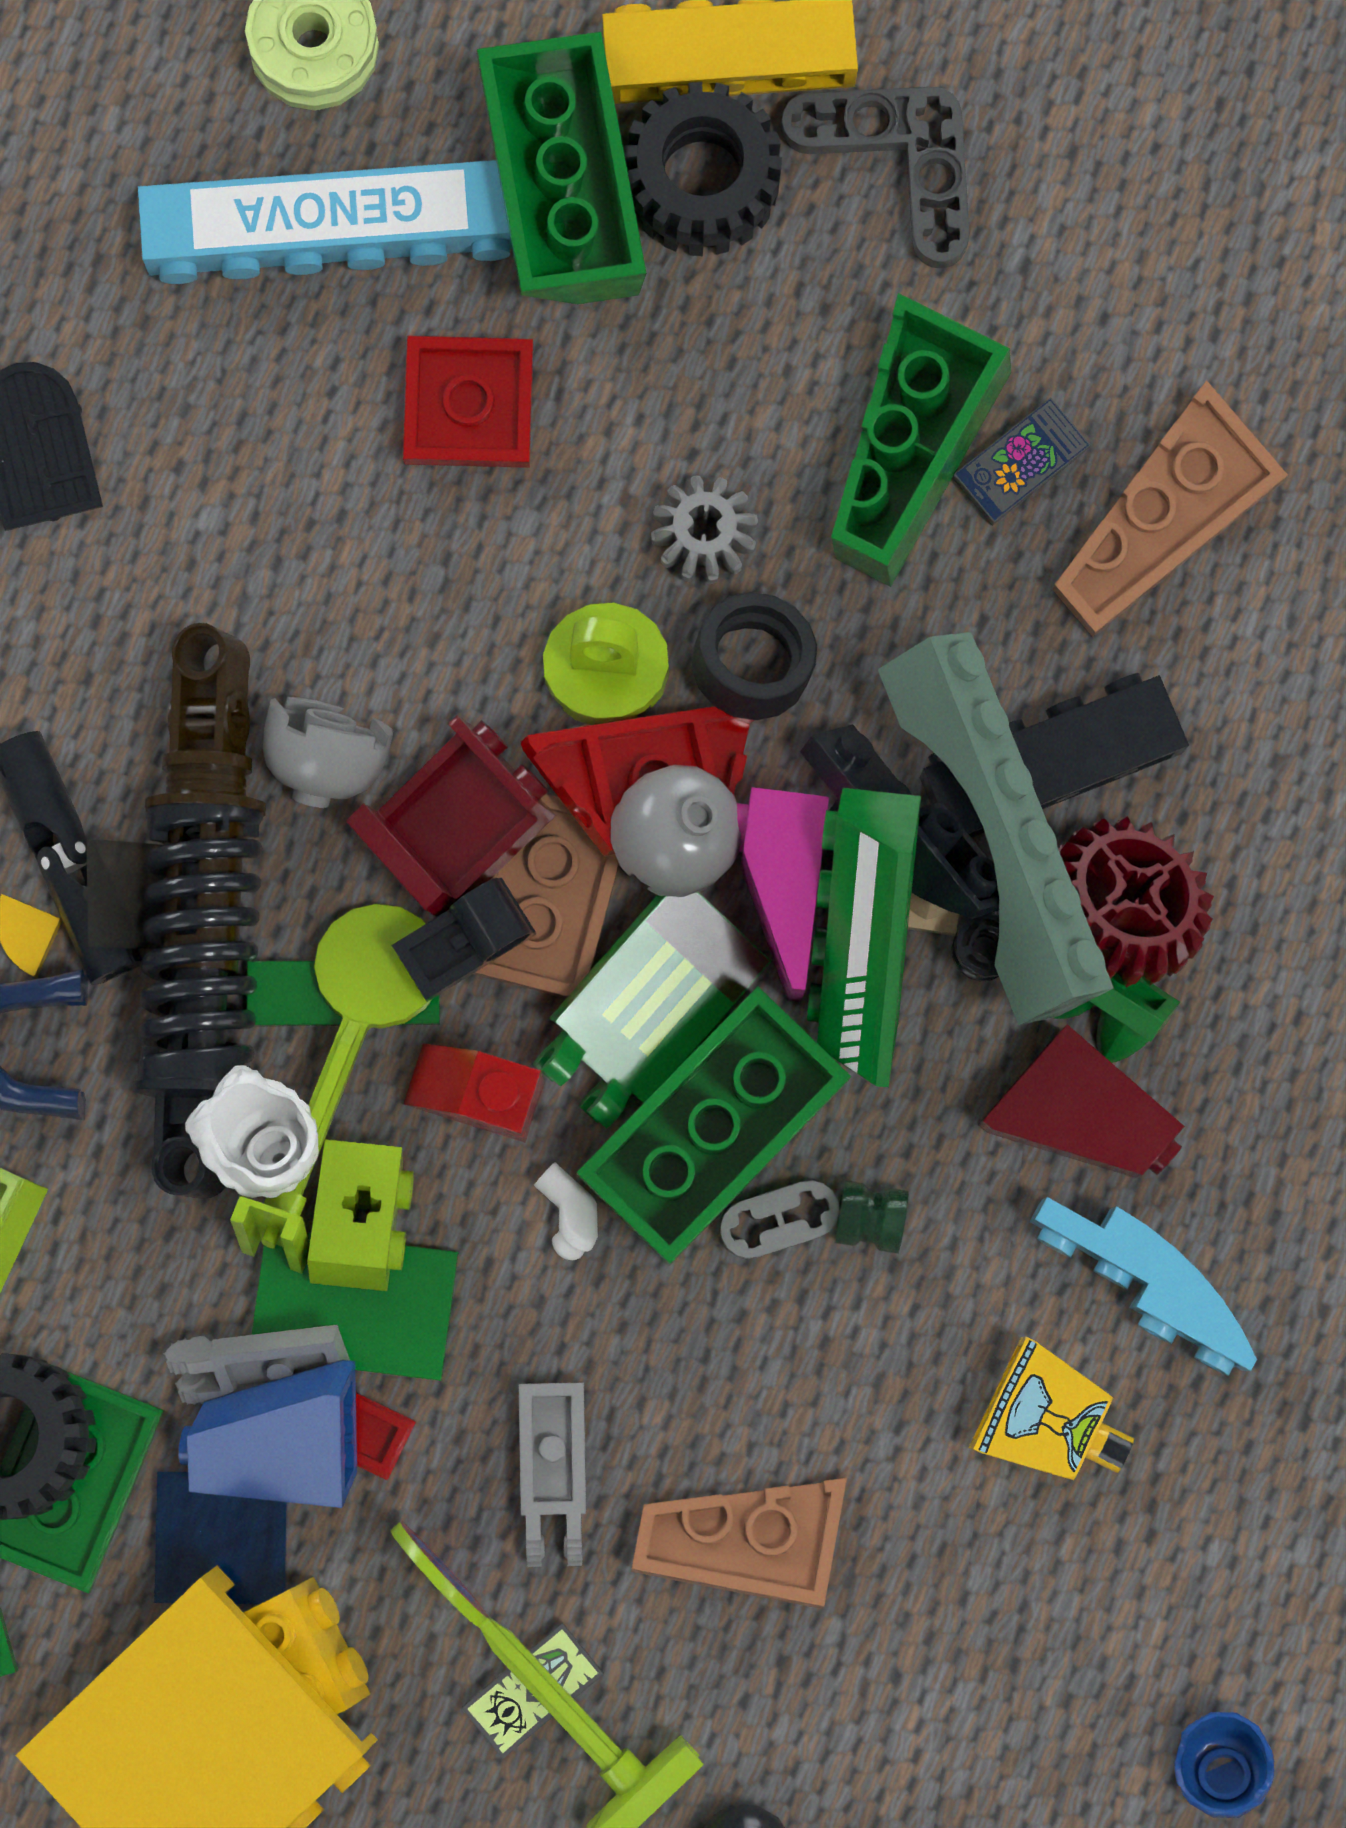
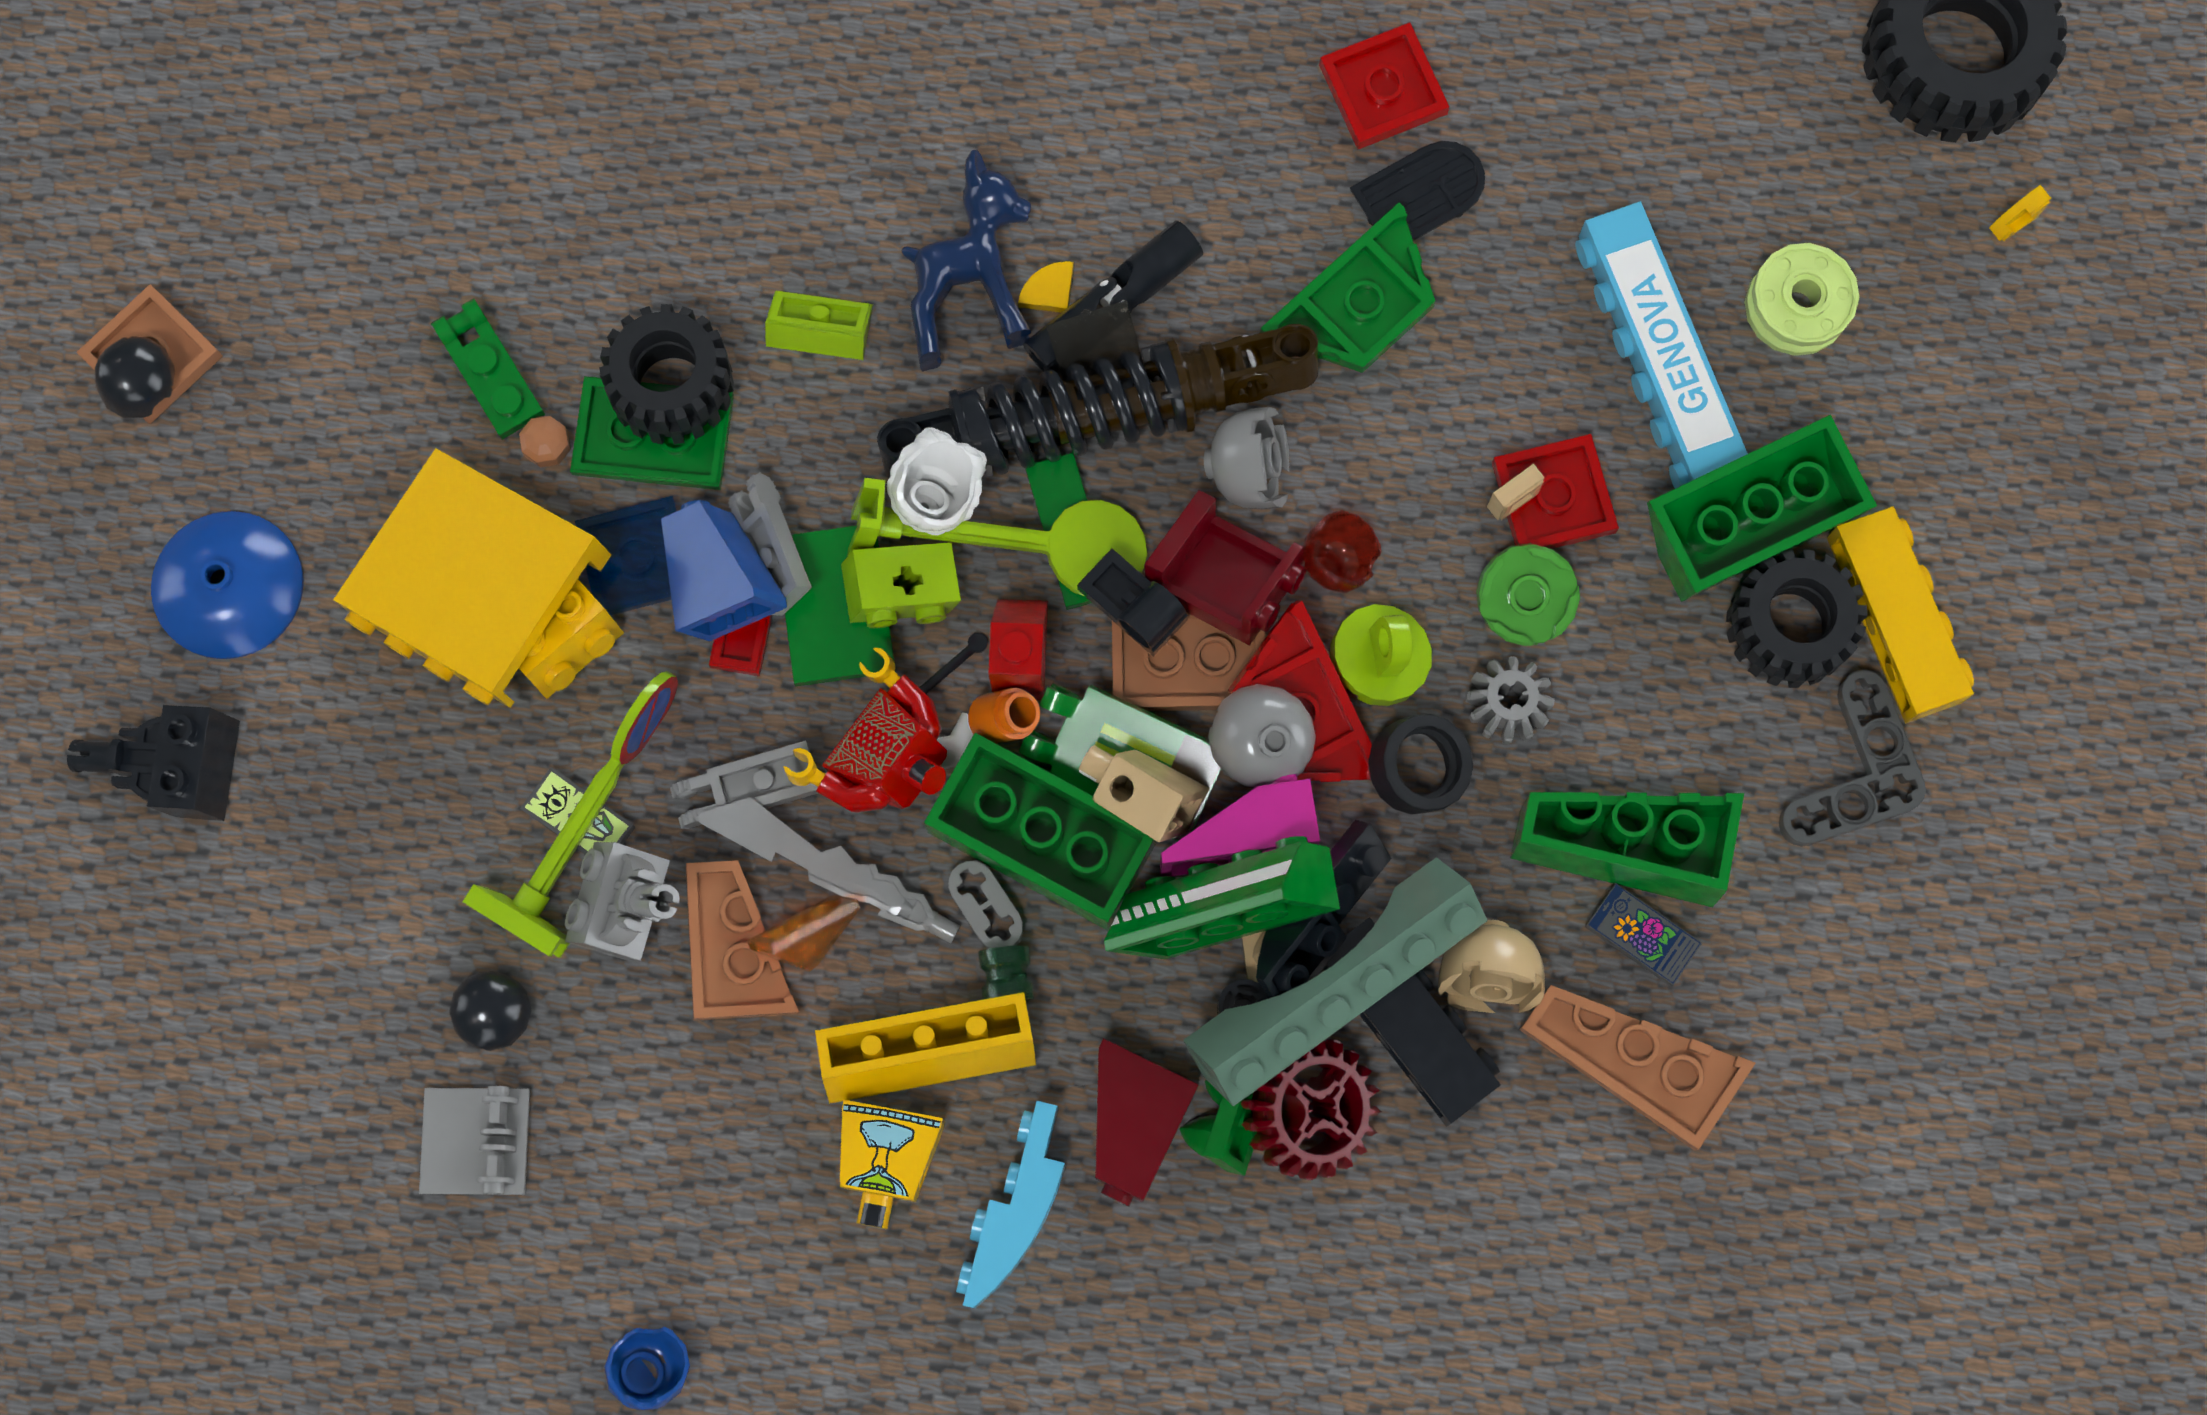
camera: 80 degrees right, 5 degrees down
none -> nougat tile [519,416,571,468]
none -> light grey brick [565,842,680,961]
none -> light grey sword [697,797,960,944]
none -> clear orange slope [747,895,860,972]
none -> red torso [783,648,947,813]
none -> yellow brick [815,992,1036,1104]
none -> black hinge [919,632,988,694]
none -> orange brick [968,688,1040,744]
none -> tan torso [1079,745,1210,842]
none -> green wing [1260,202,1435,373]
none -> clear red hair [1303,510,1382,594]
none -> tan cylinder [1438,920,1545,1013]
none -> bright green tile [1476,543,1580,646]
none -> tan tile [1487,464,1545,521]

